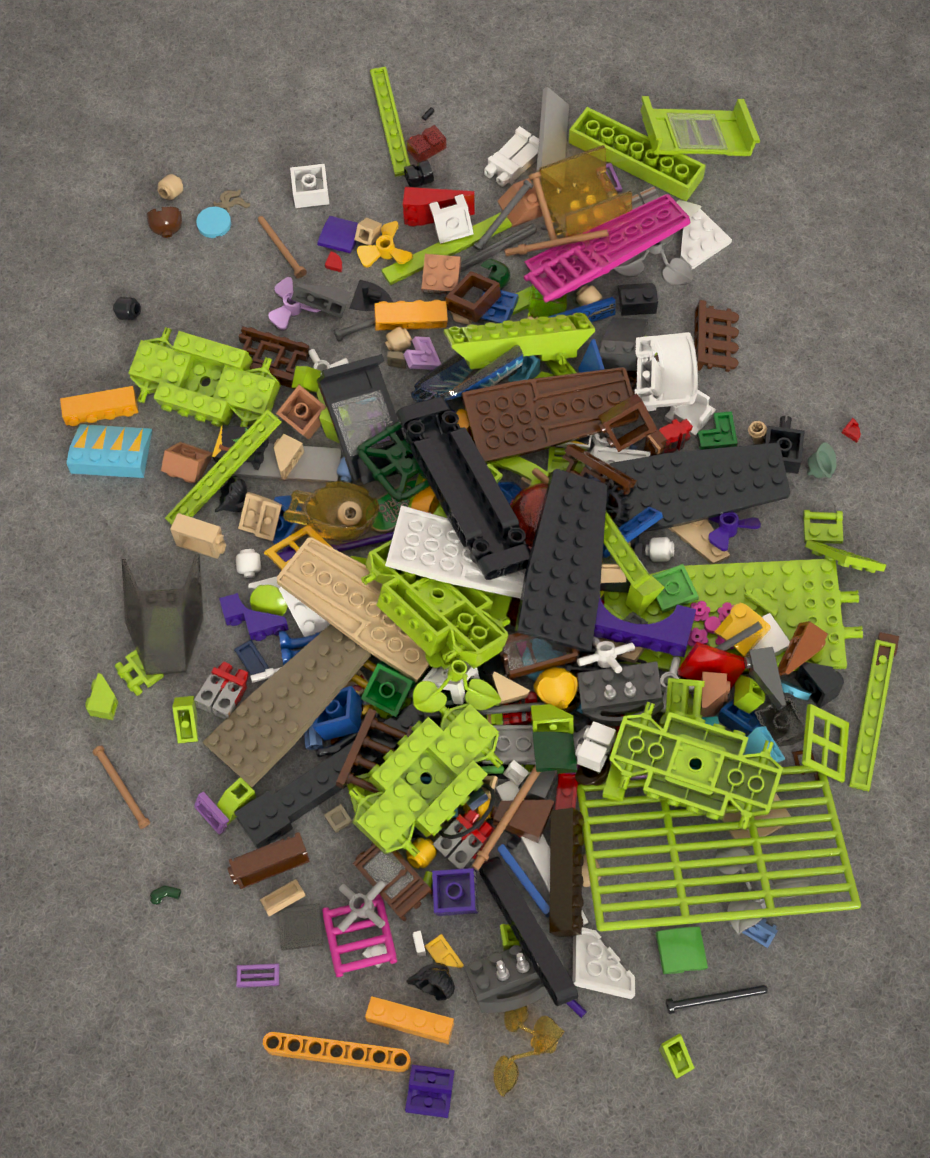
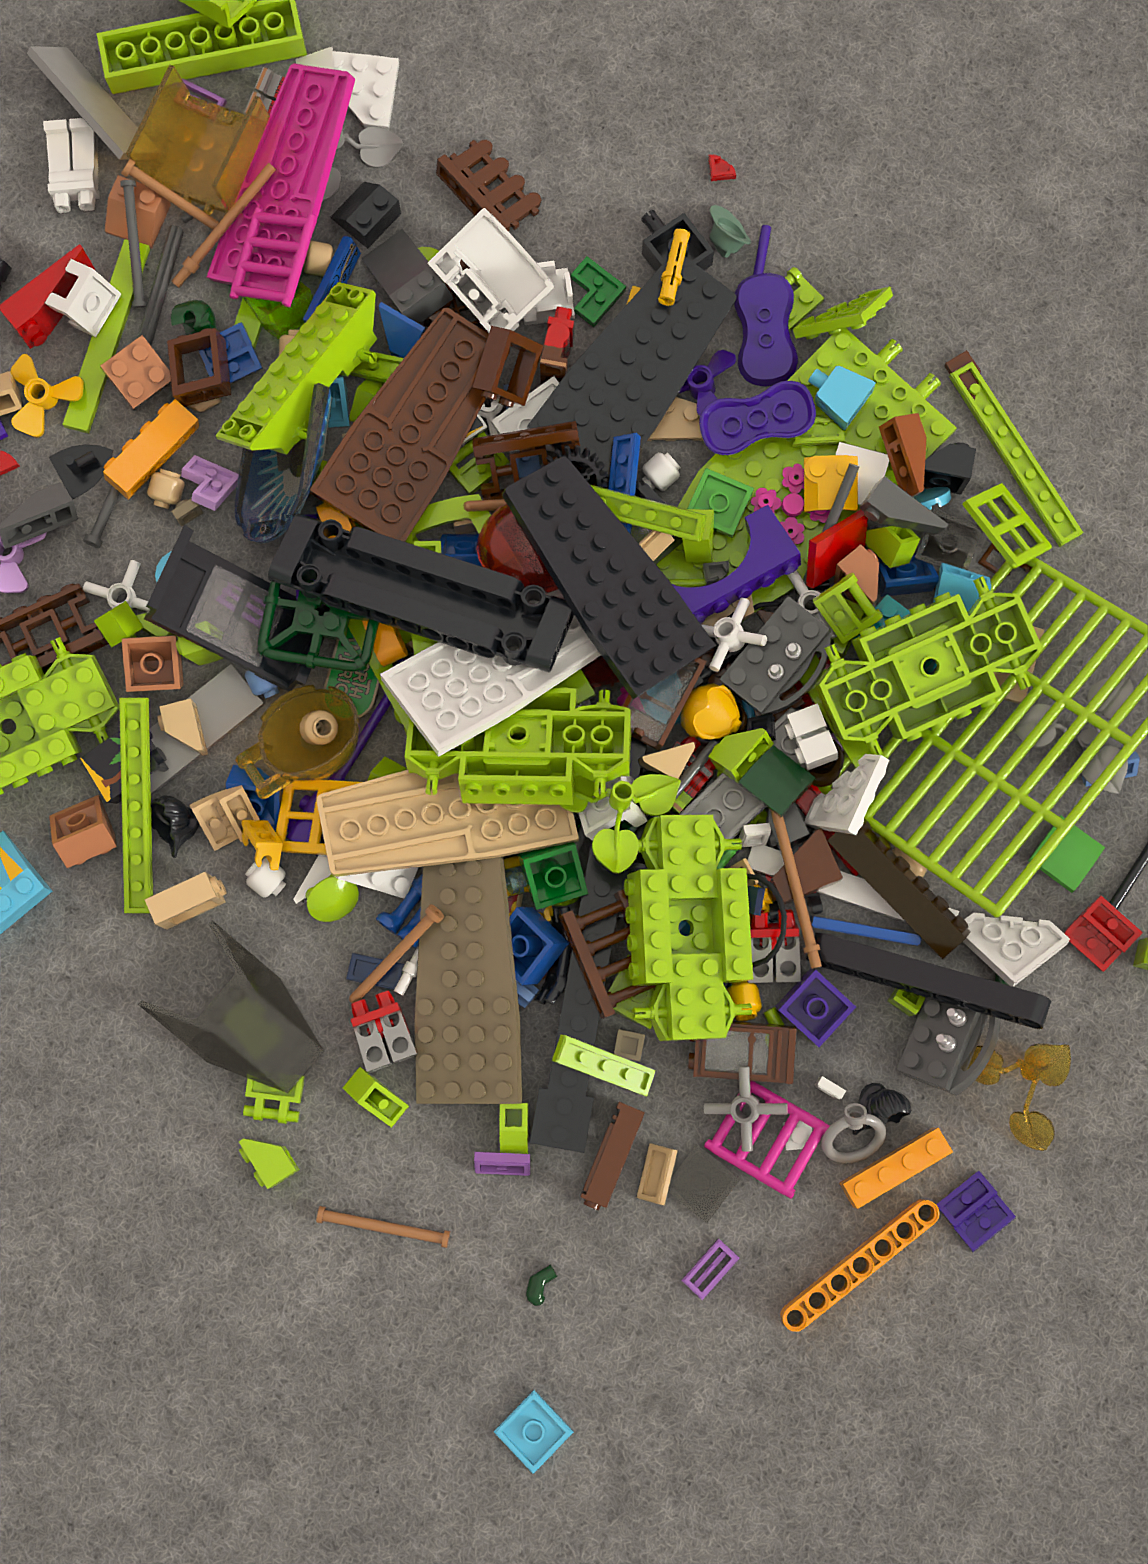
camera: 45 degrees left, 15 degrees up
dark purple arch [219,593,289,641] -> none
yellow tile [424,934,464,968] -> none
tan cone [748,421,767,445] -> none
none -> yellow hinge [241,820,283,870]
none -> medium nougat bar [349,904,444,1003]
none -> medium azure tile [494,1390,574,1474]
none -> clear light blue plate [505,868,527,895]
none -> tile [552,1034,656,1096]
none -> yellow pin [658,229,690,306]
none -> dark purple plate [700,381,816,455]
none -> dark purple plate [734,273,798,386]
none -> dark purple bar [753,225,771,275]
none -> white plate [804,754,889,835]
none -> medium azure torso [808,366,876,431]
none -> light grey piece [821,1103,886,1164]
none -> red slope [1063,895,1143,972]

